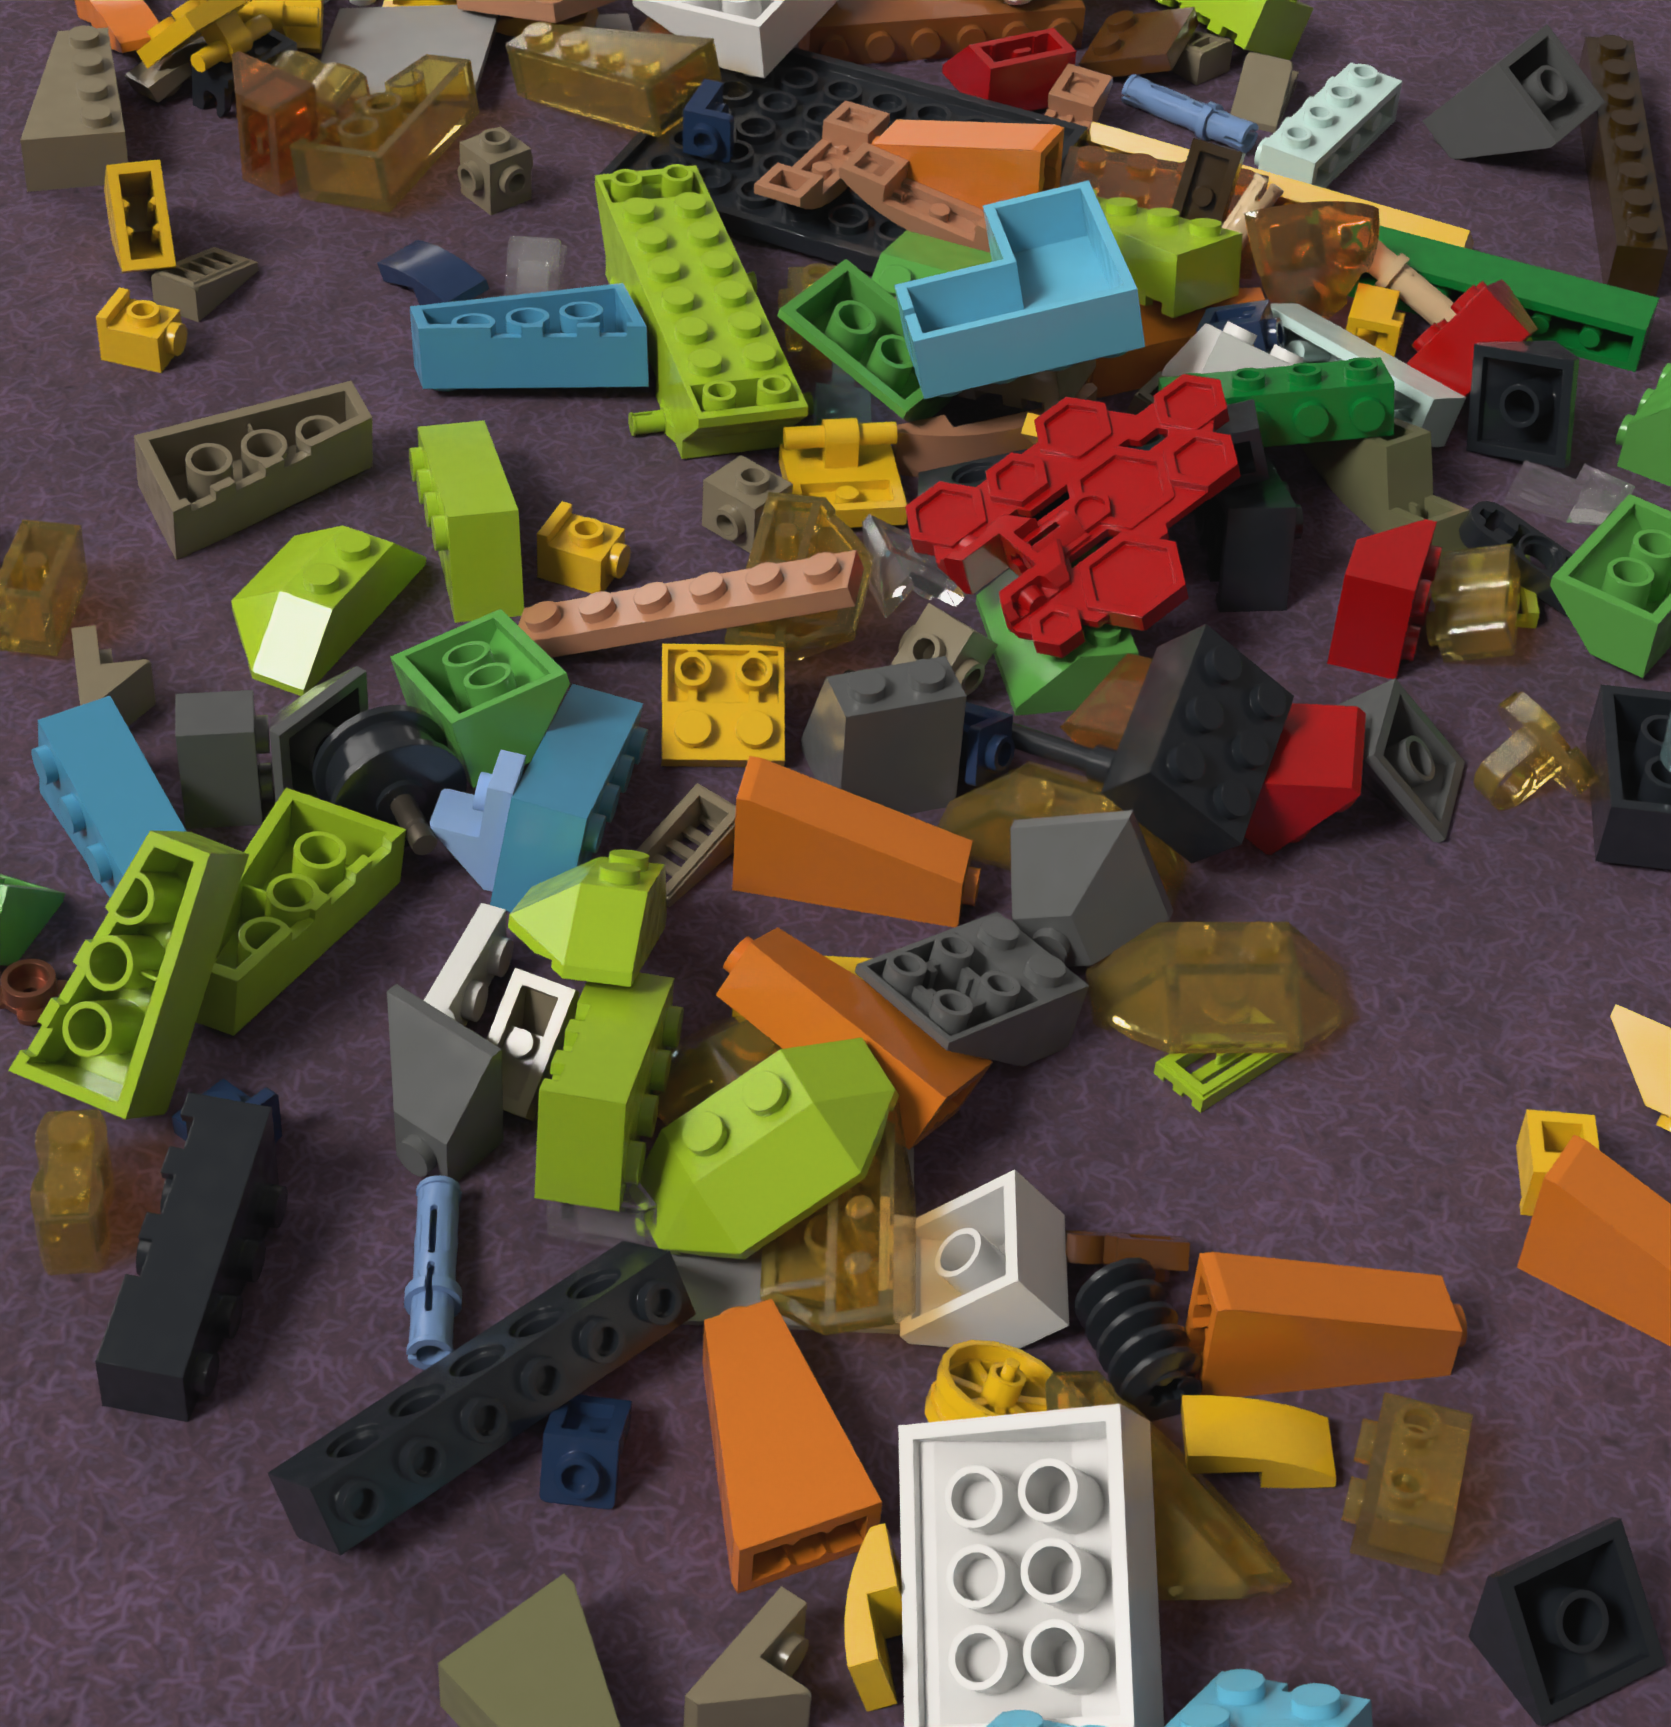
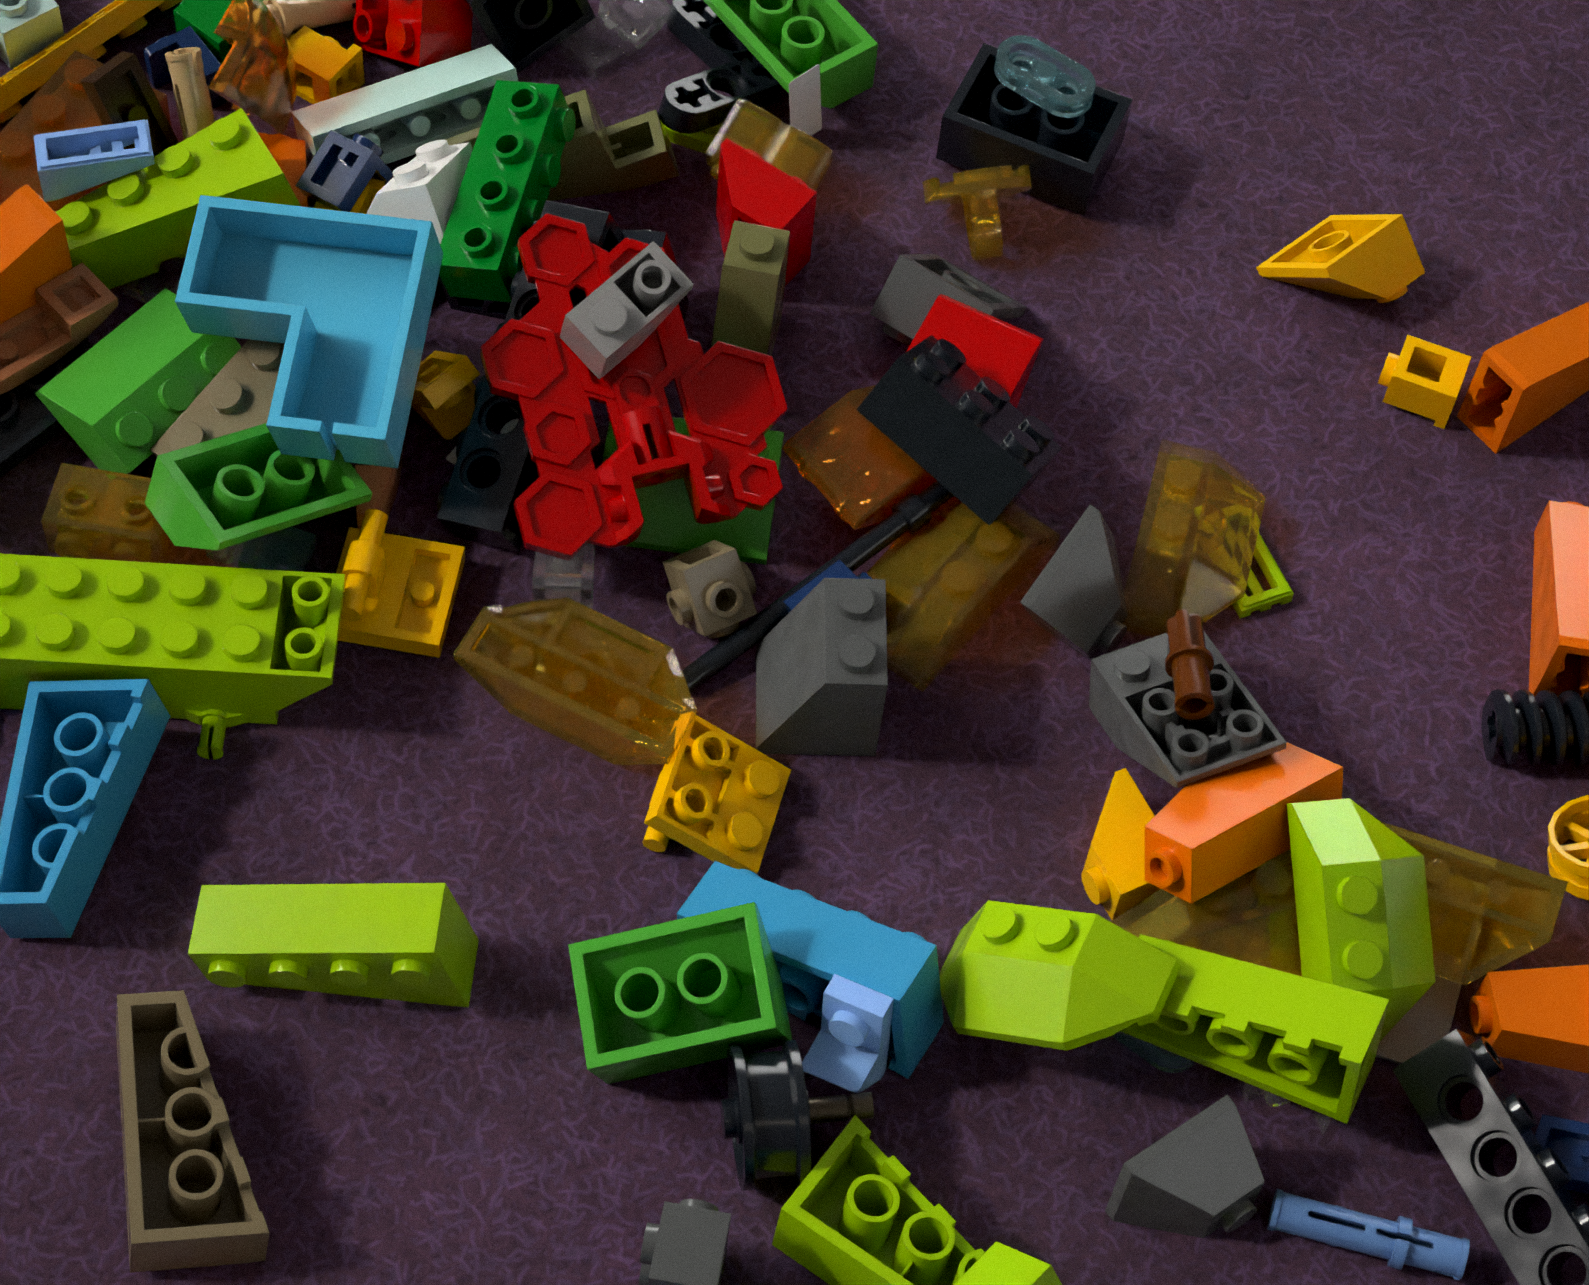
camera: 75 degrees left, 15 degrees up
lime wedge [231,525,426,696] -> none
dark grey slope [270,666,369,802] -> none
white plate [424,903,514,1026] -> none
dark tan slope [486,968,579,1122] -> none
nougat plate [518,550,864,658] -> none
yellow brick [537,501,631,594] -> none
dark tan slope [636,783,736,907] -> none
dark tan brick [702,455,793,555] -> none
orange slope [732,756,981,928] -> none
white slope [900,1170,1069,1349] -> none
reddish brown plate [1065,1230,1190,1282] -> none
none -> light blue slope [33,119,155,202]
none -> light grey slope [560,241,694,380]
none -> olive slope [711,220,790,356]
none -> white sticker [789,64,822,148]
none -> reddish brown axle [1165,609,1214,720]

